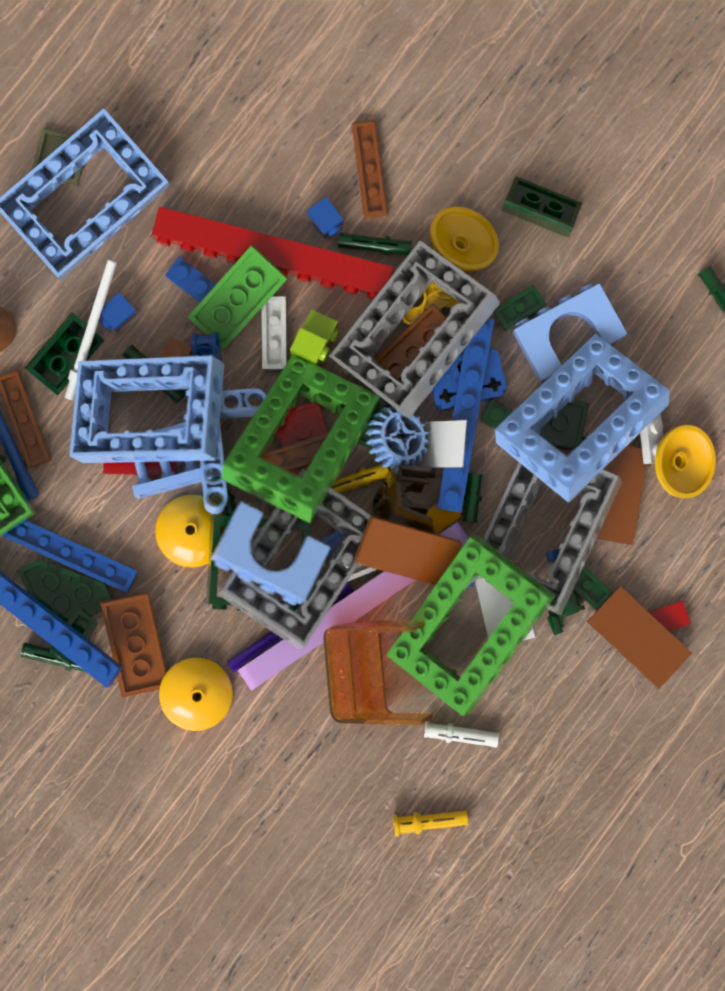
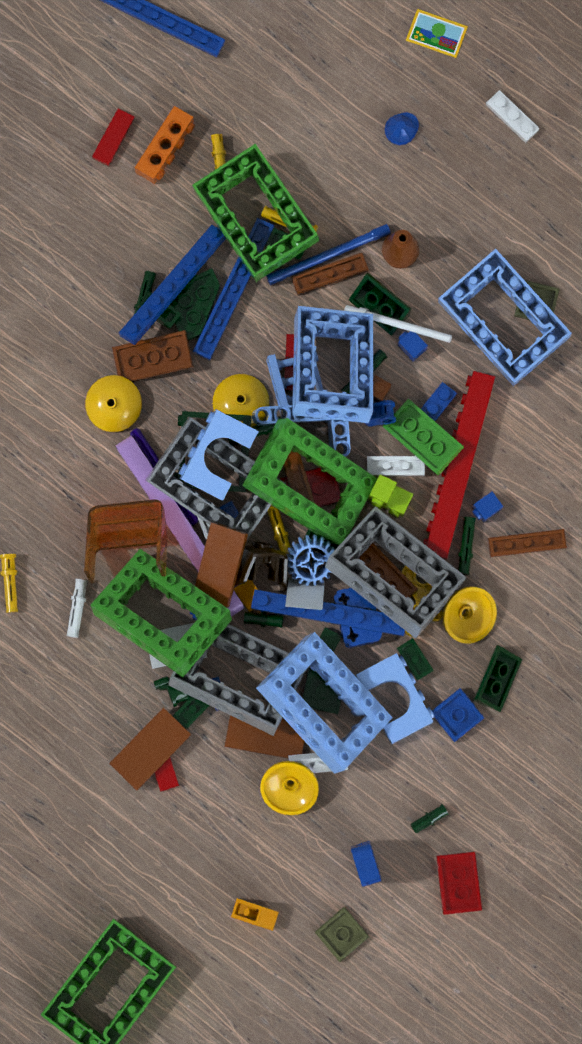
camera: 90 degrees right, 5 degrees down
none -> blue plate [432,688,484,742]

